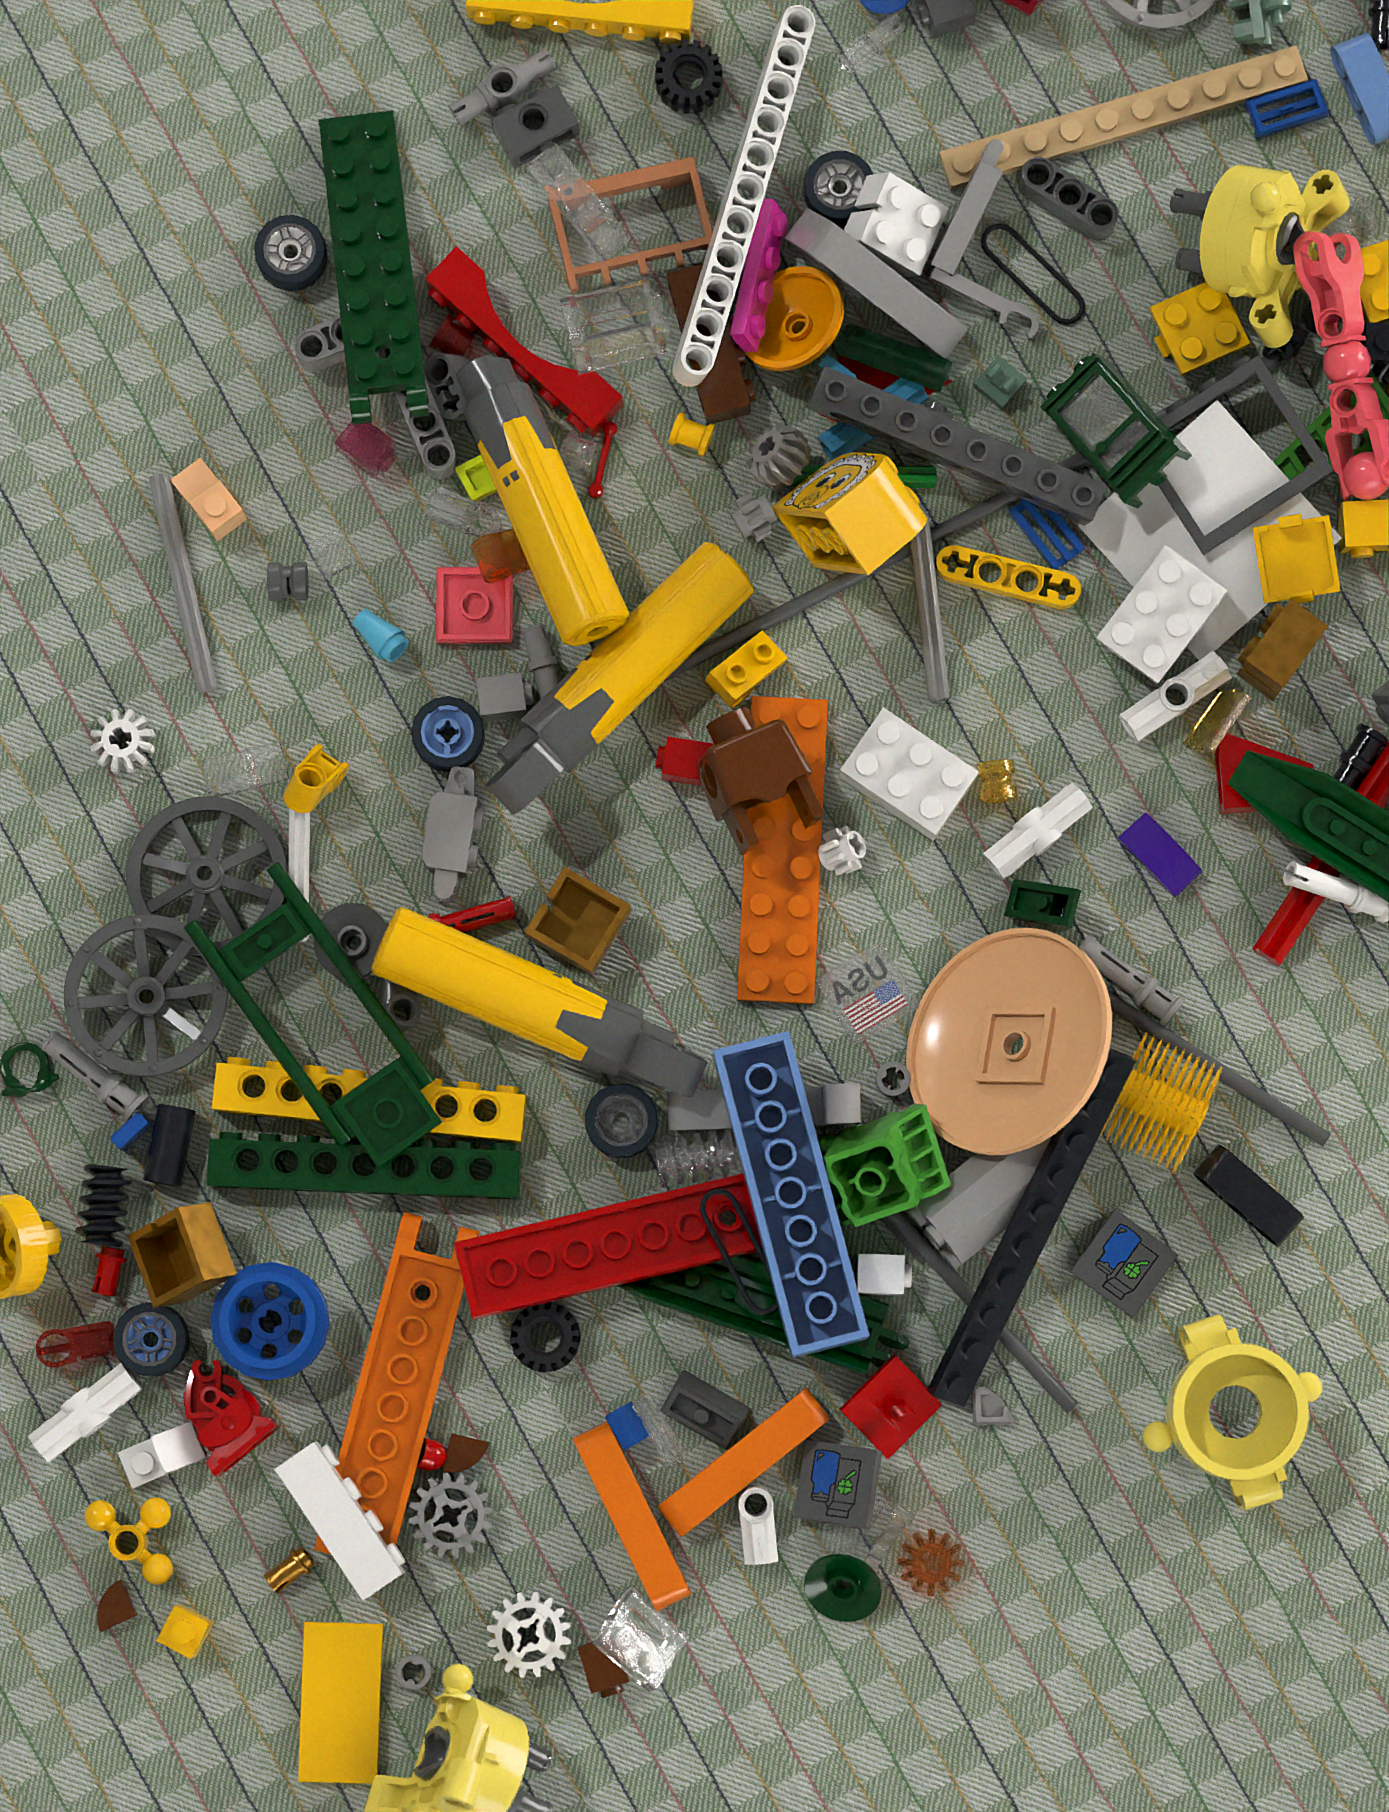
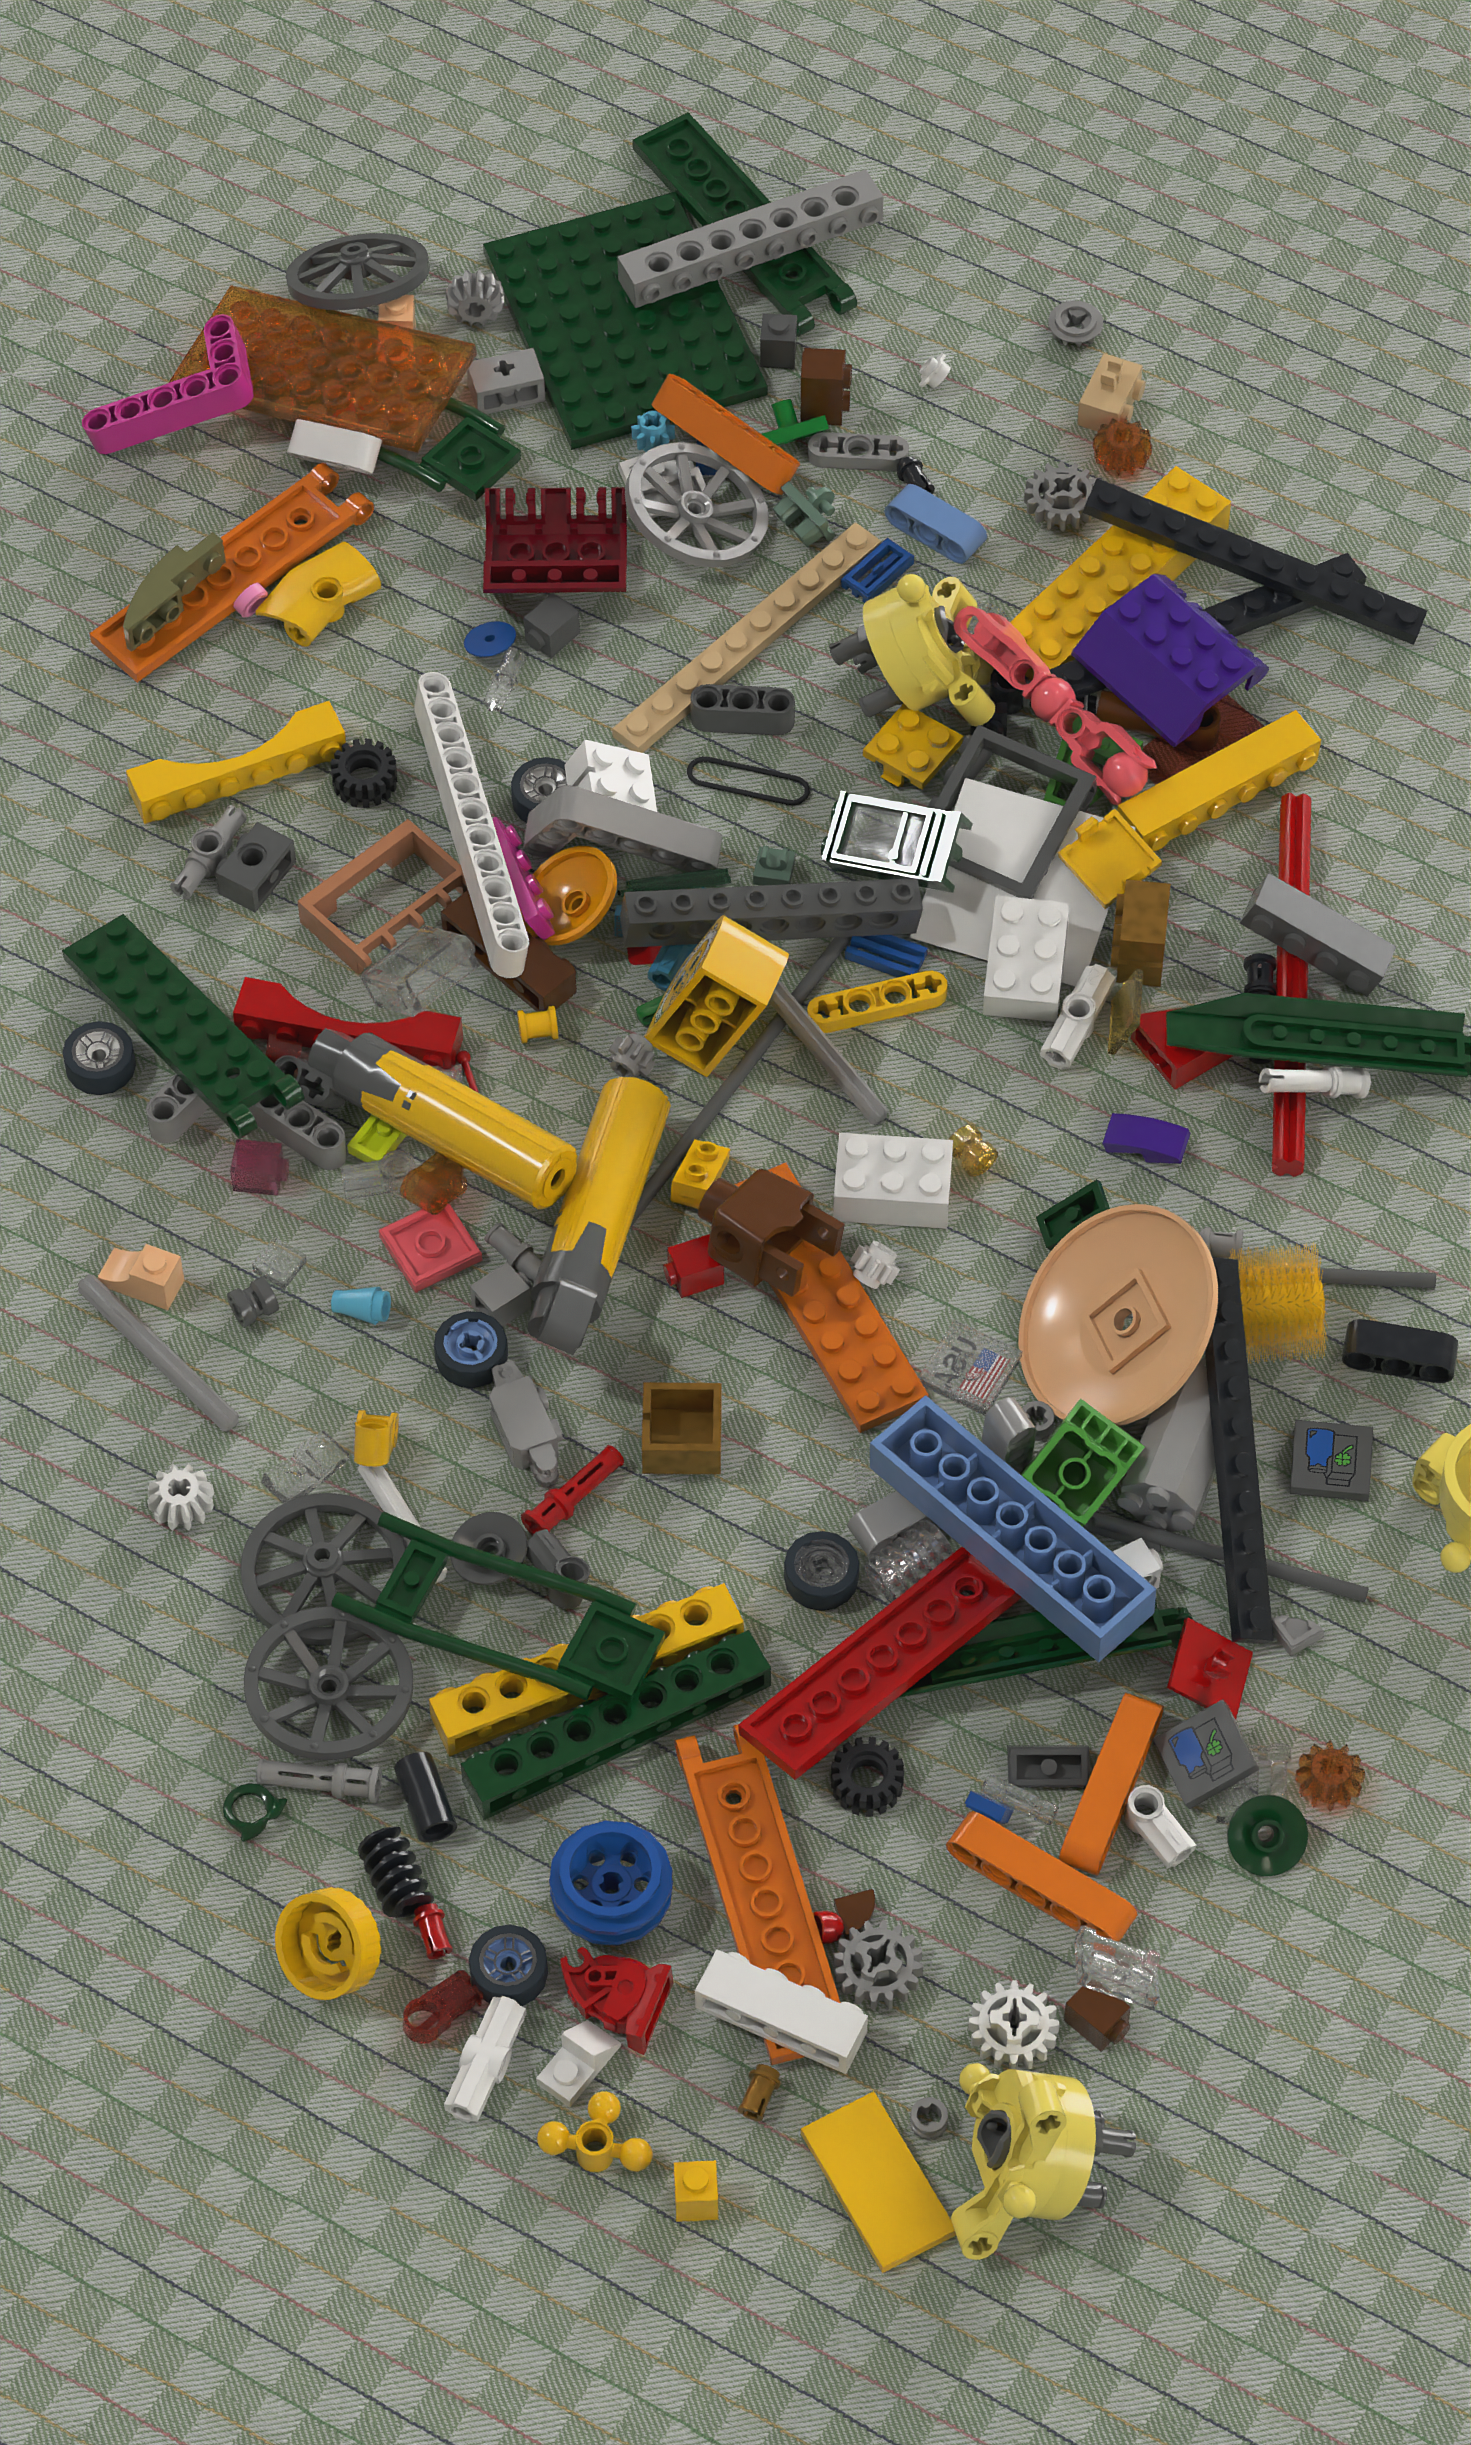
camera: 30 degrees left, 25 degrees down
reddish brown tile [97,1579,138,1632] -> none
blue tile [110,1113,153,1152] -> none
pearl gold piece [128,1202,237,1308] -> none
yellow piece [371,906,708,1098] -> none
clear slope [526,143,631,263] -> none
black piece [700,1188,778,1314] -> none
light grey gear [746,422,812,490] -> none
light grey hinge [927,139,1039,339] -> none
white piece [982,782,1093,880] -> none

